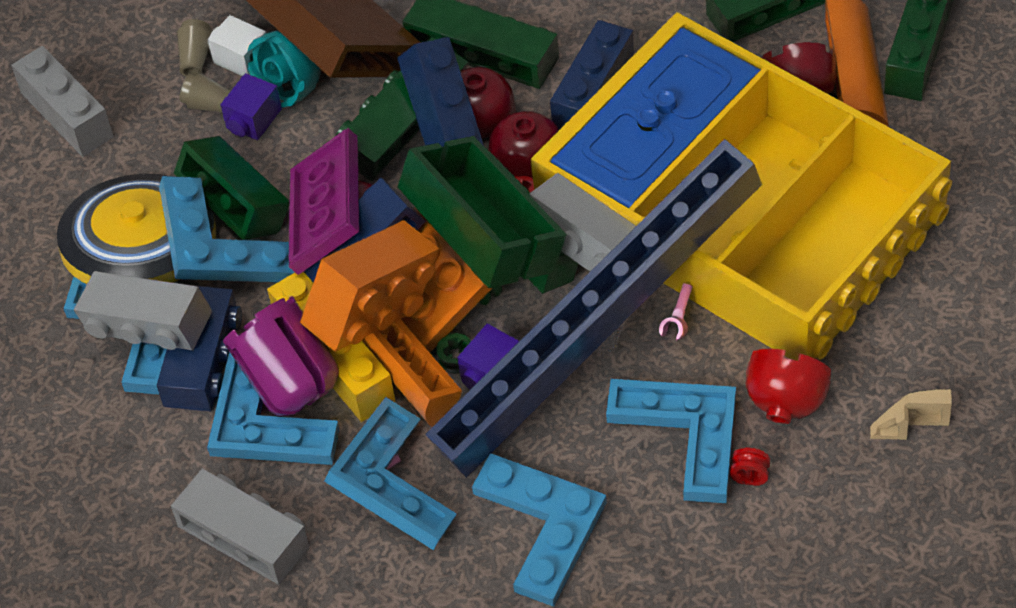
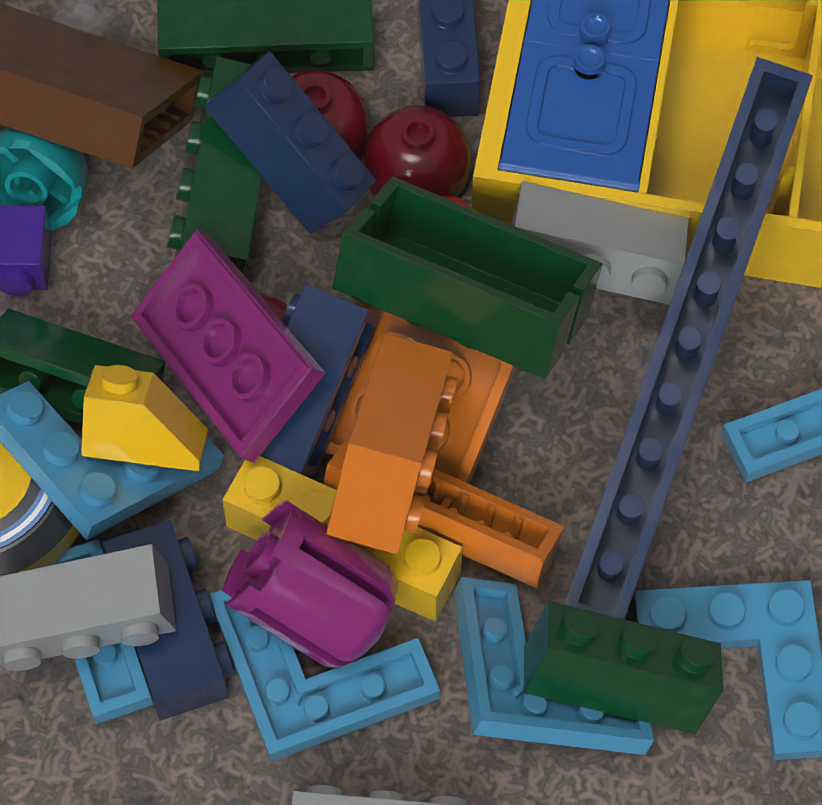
camera: 35 degrees left, 10 degrees up
dark green bush [436,333,471,374] -> none
dark purple brick [457,323,519,390] -> none
bright pink hand [659,283,693,341] -> none
none -> yellow slope [82,365,208,471]
none -> dark green brick [523,601,723,734]

